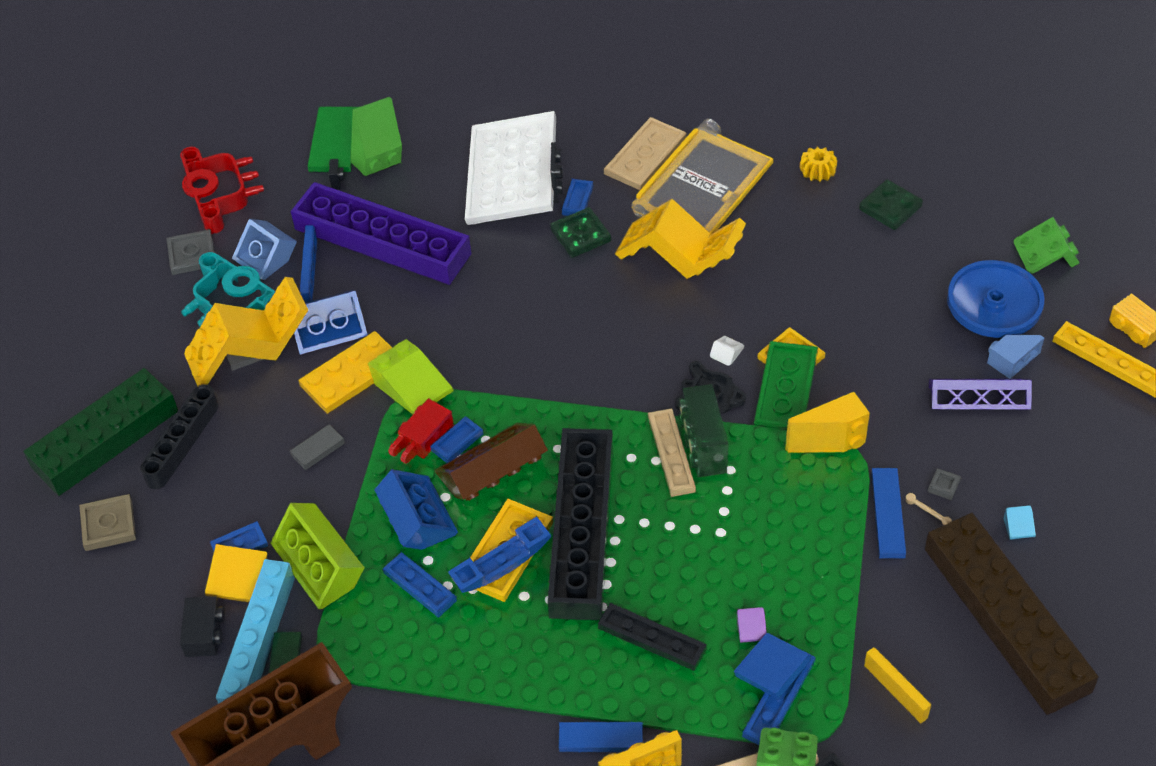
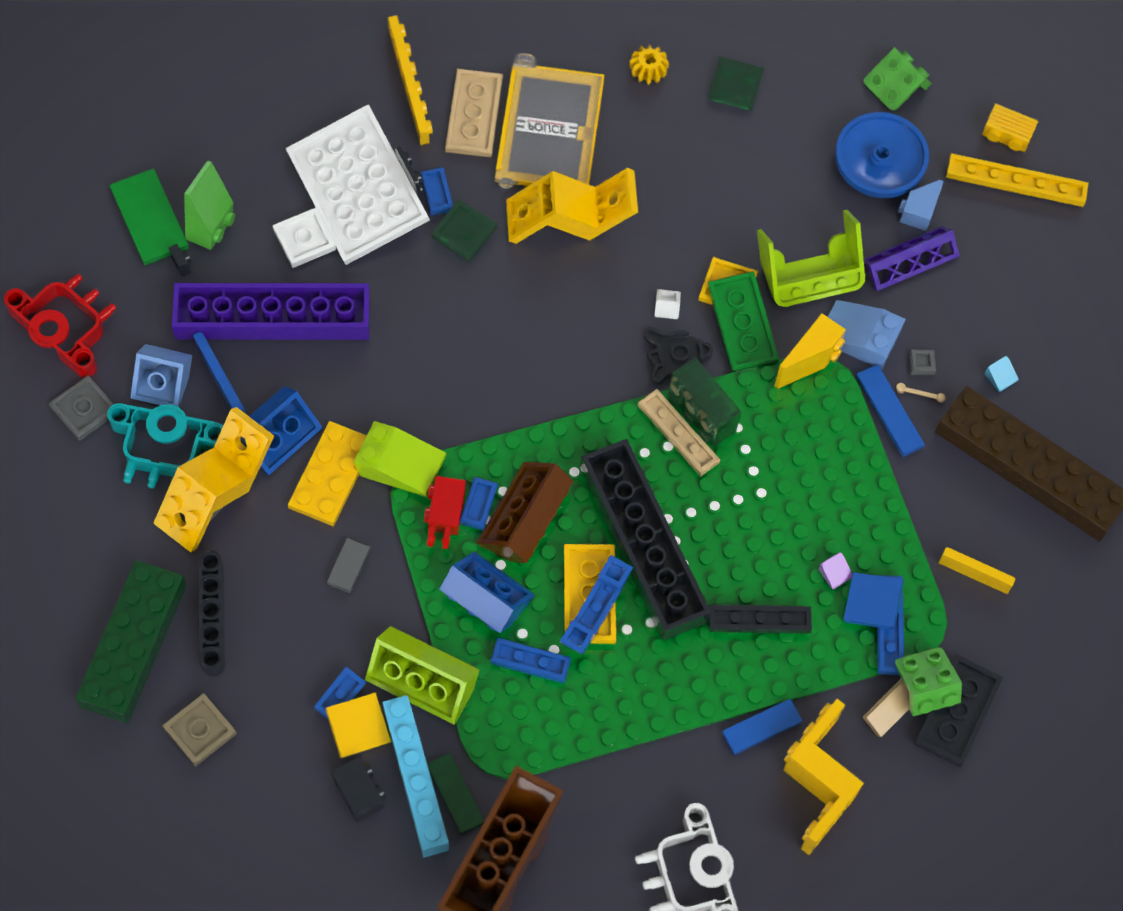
camera: 35 degrees left, 15 degrees up
none -> white plate [273,208,336,268]
none -> yellow plate [388,15,433,145]
none -> lime windscreen [757,210,865,307]
none -> medium blue slope [828,300,906,370]

